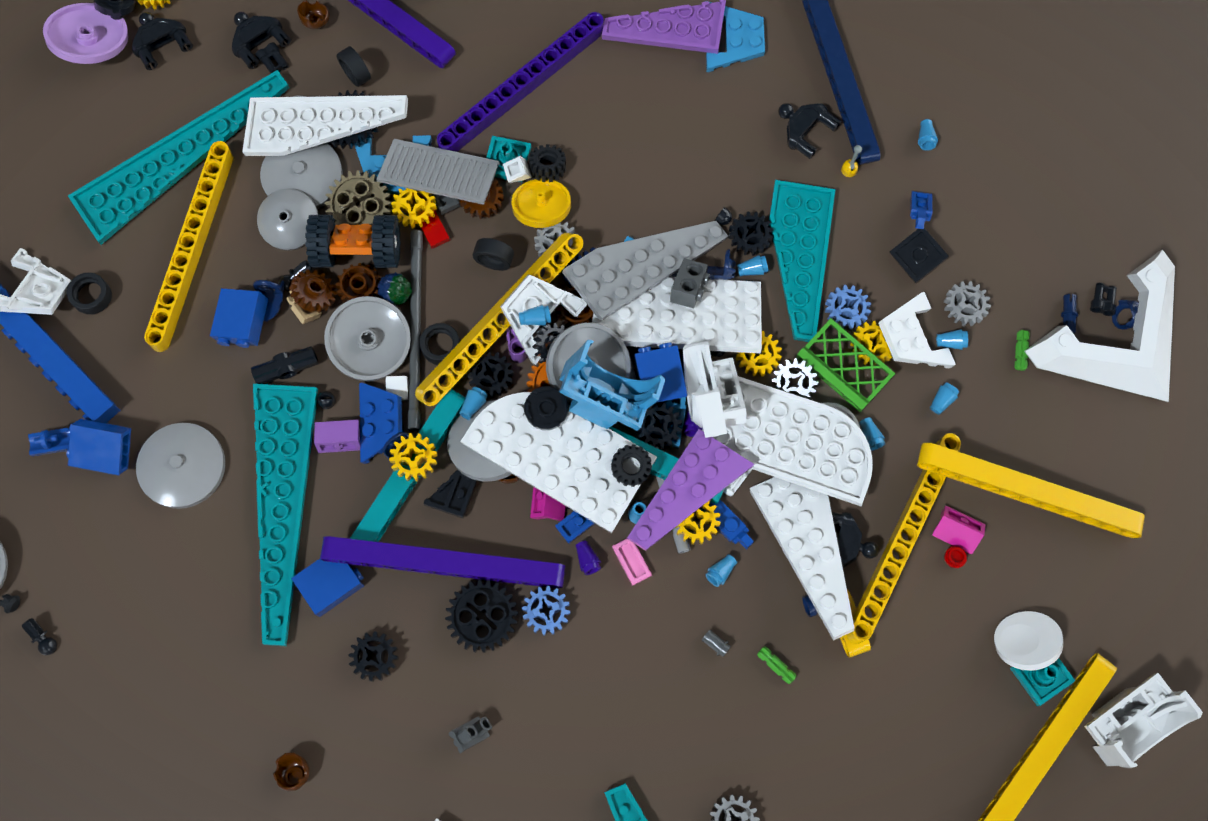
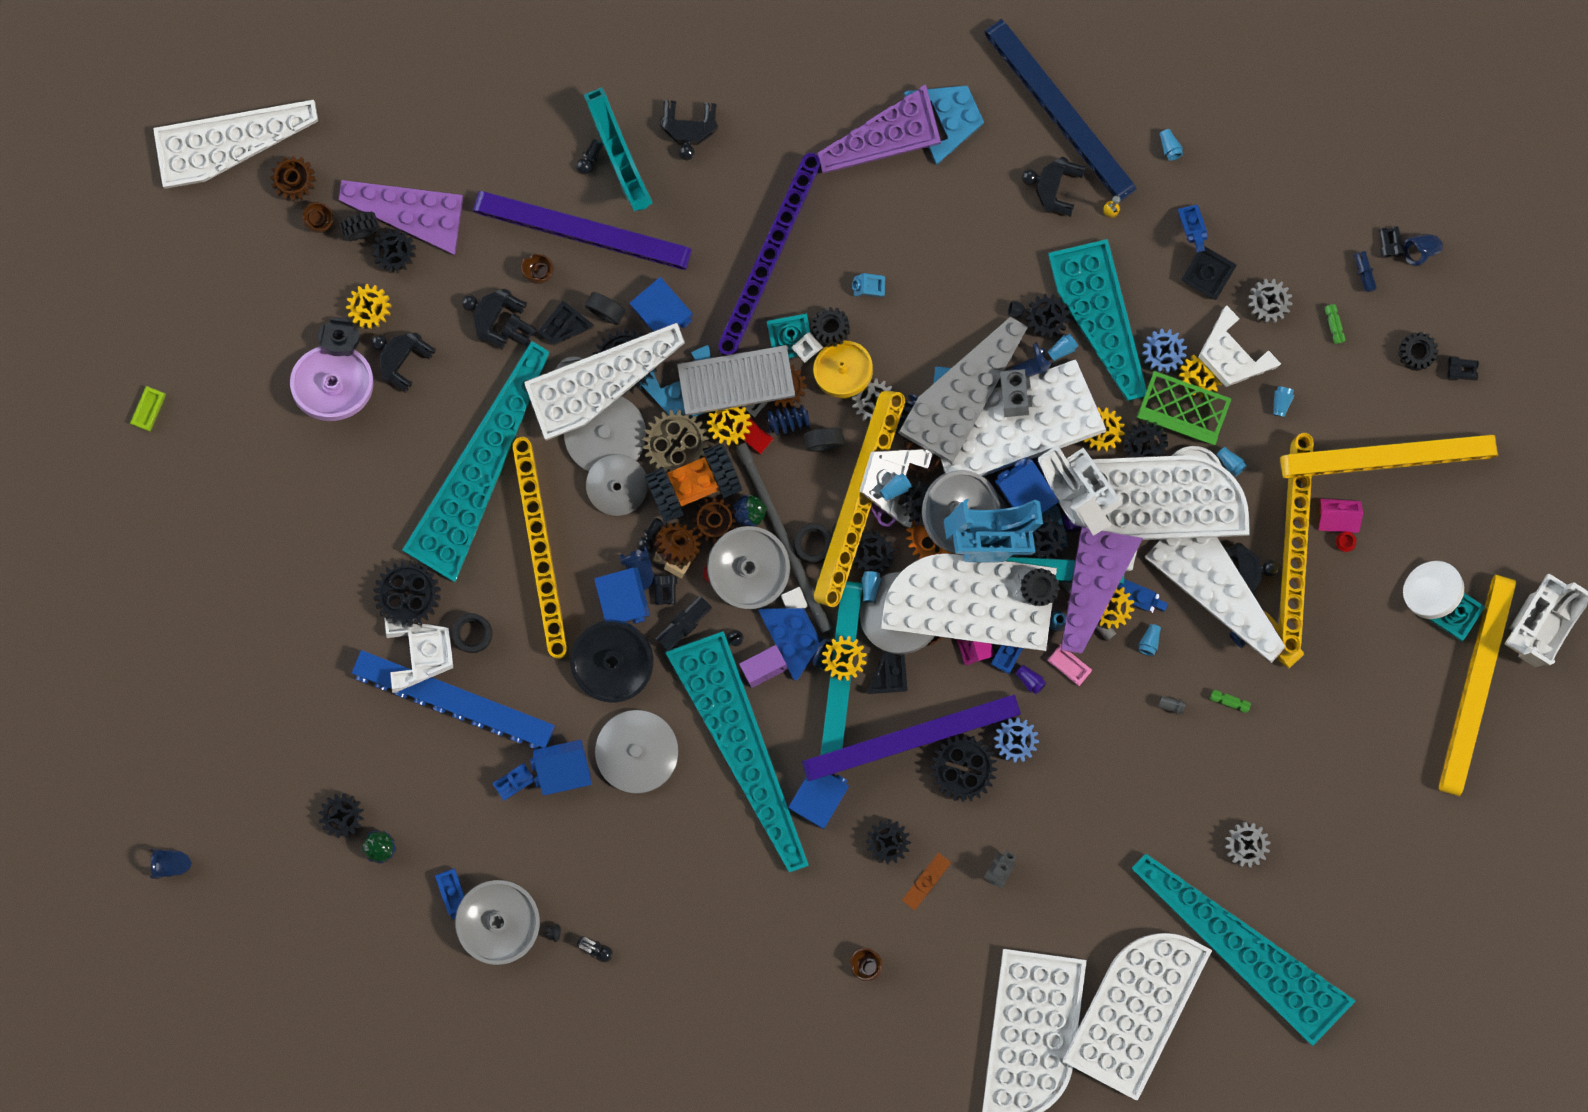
camera: 25 degrees left, 10 degrees up
black tile [524,386,568,430] -> none
dark azure cone [936,329,968,350] -> none
white wedge [1024,250,1175,402] -> none
none -> black gear [373,560,441,628]
none -> black wing [538,301,594,346]
none -> black dish [570,620,654,703]
none -> blue brick [629,277,693,332]
none -> black piece [653,576,678,605]
none -> dark blue piece [767,405,811,436]
none -> dark azure bracket [852,273,885,297]
none -> dark orange piece [902,853,951,910]
none -> black tyre [1398,332,1439,371]
none -> black piece [1447,356,1479,381]

